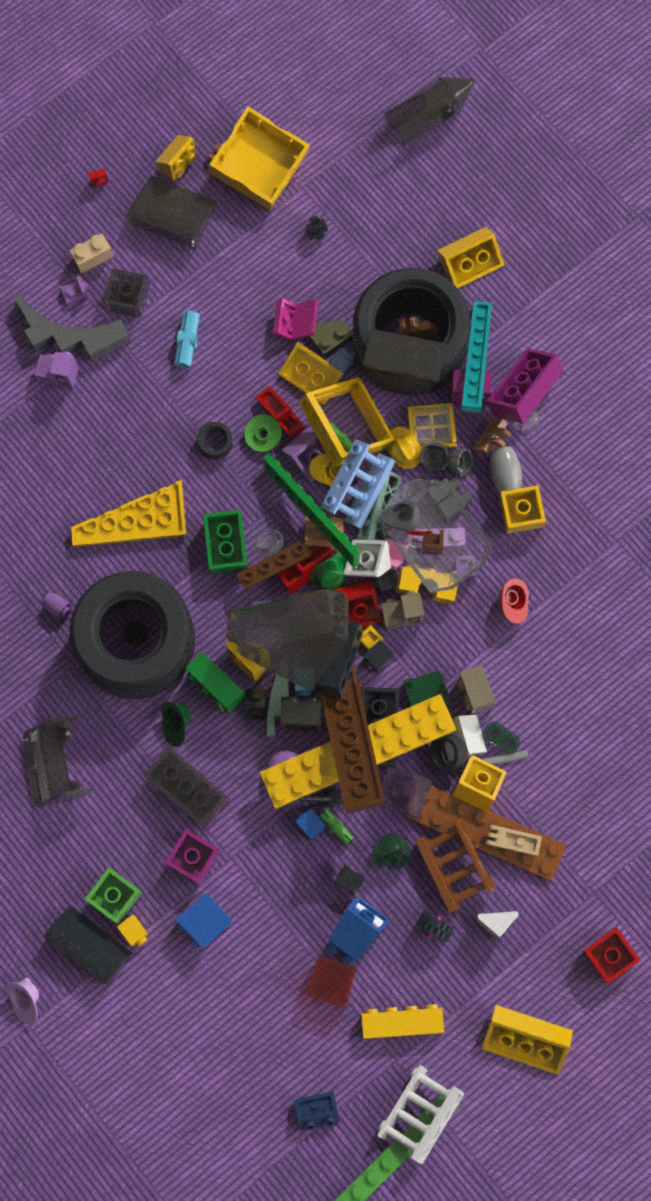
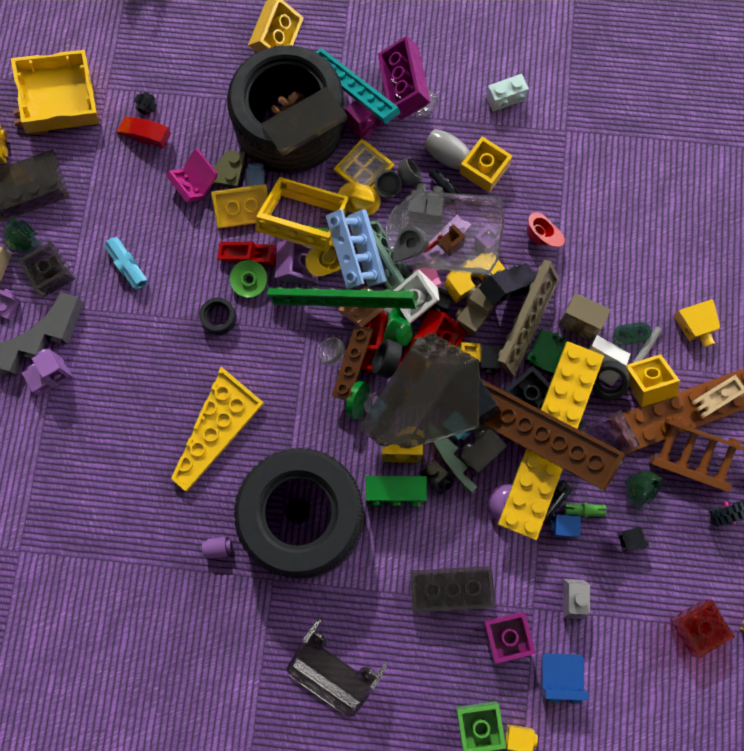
camera: 45 degrees left, 0 degrees up
dark green piece [161,702,191,747] -> none
green brick [203,510,248,575] -> none
blue hips [327,898,389,966] -> none
nougat hinge [474,418,511,454] -> none
none -> clear green cylinder [3,217,42,254]
none -> red slope [117,117,171,149]
none -> green tile [346,381,370,420]
none -> black tyre [372,339,402,378]
none -> black pin [429,167,462,201]
none -> black brick [478,263,537,306]
none -> light aqua brick [486,74,529,111]
none -> dark tan plate [498,260,559,378]
none -> light grey torso [563,579,590,619]
none -> yellow torso [673,299,720,348]

